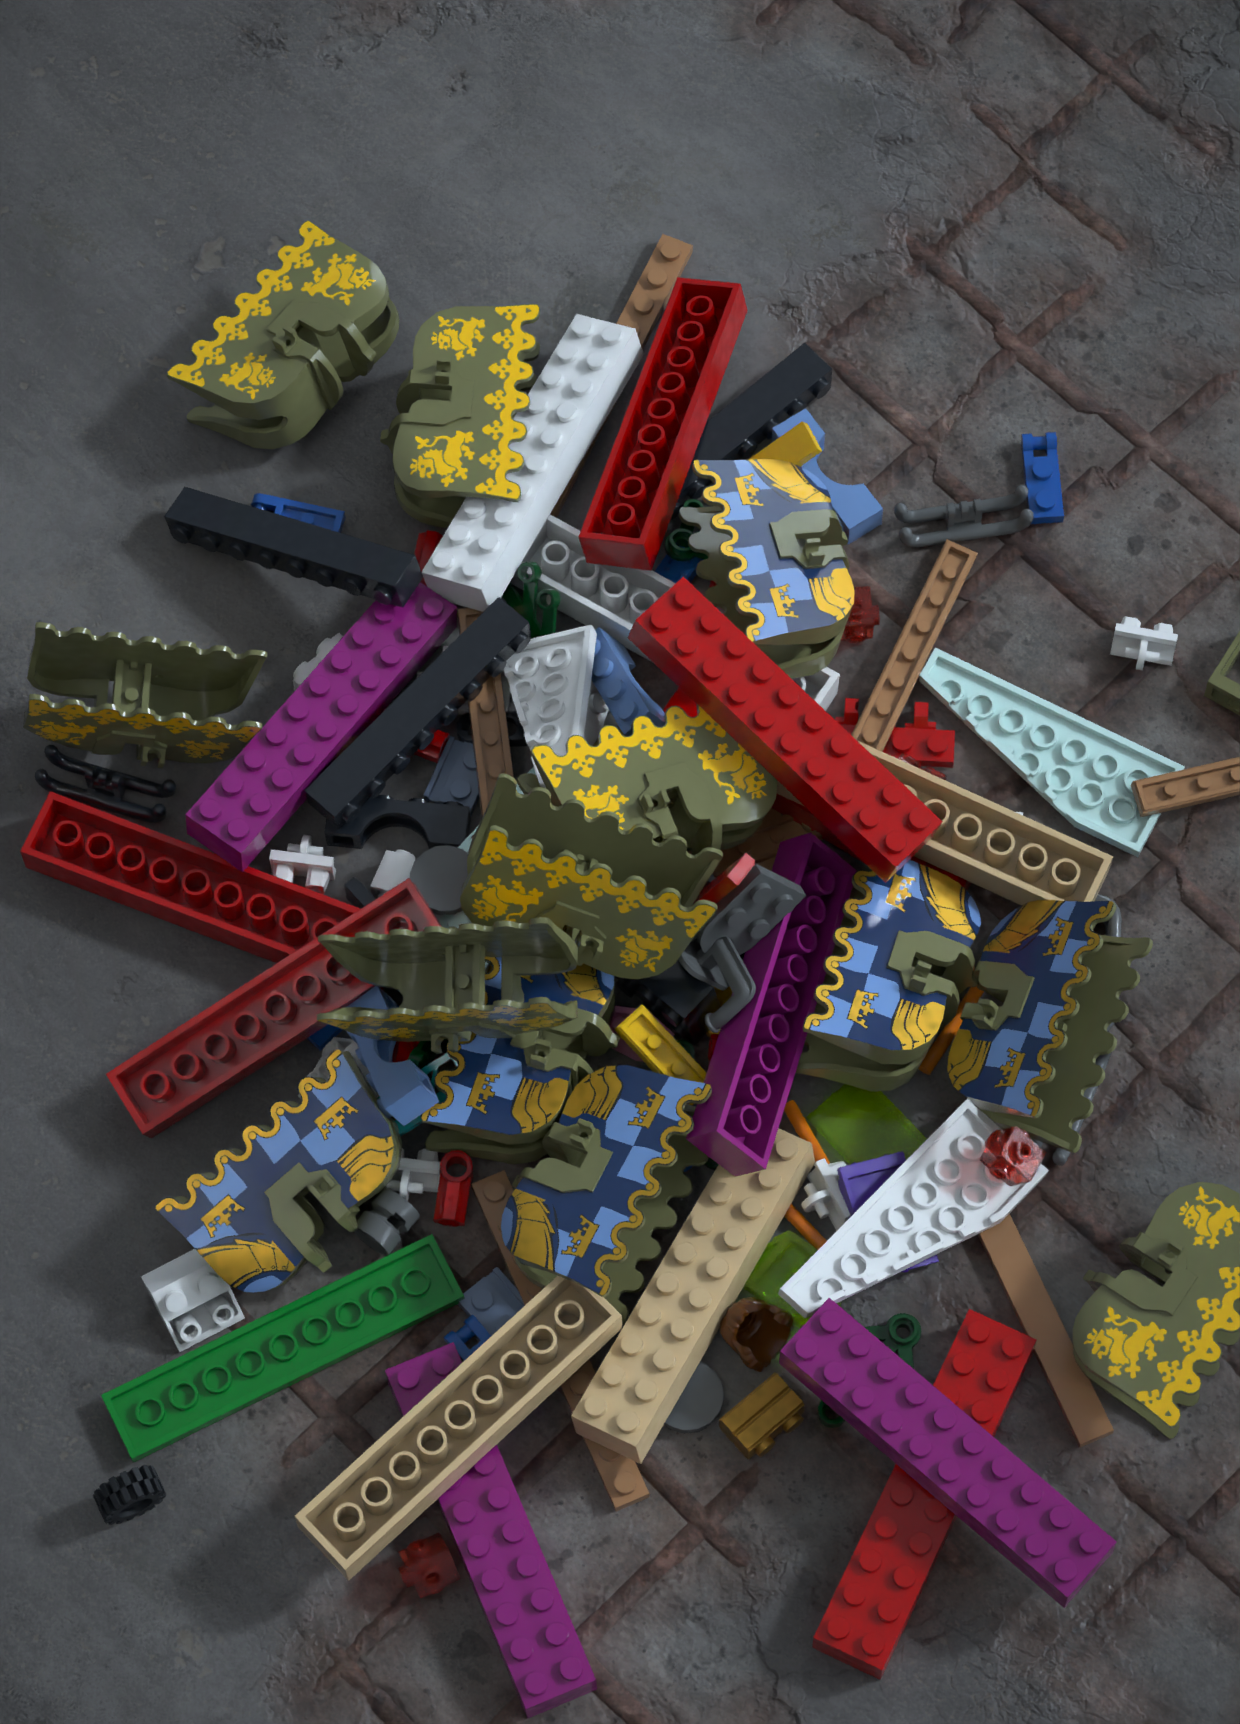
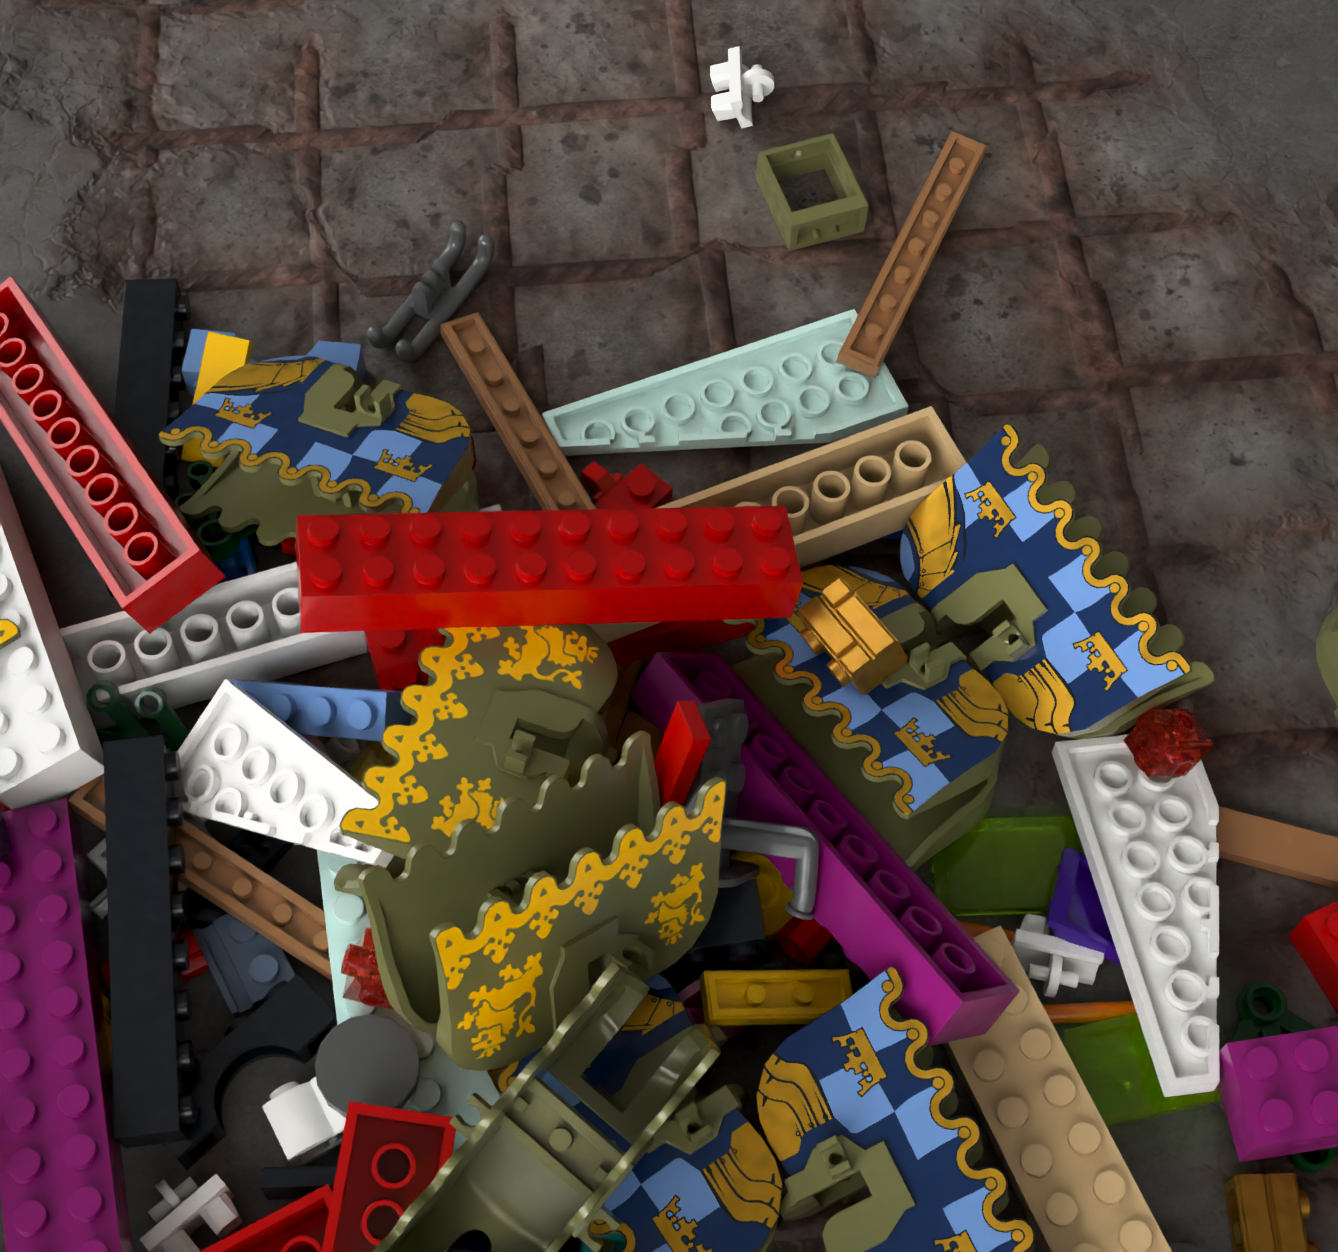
camera: 55 degrees left, 5 degrees down
reddish brown hair [720,1297,794,1372] -> none
blue plate [1021,432,1064,524] -> none
white hips [1110,616,1178,671] -> none
none -> pearl gold brick [797,578,908,695]

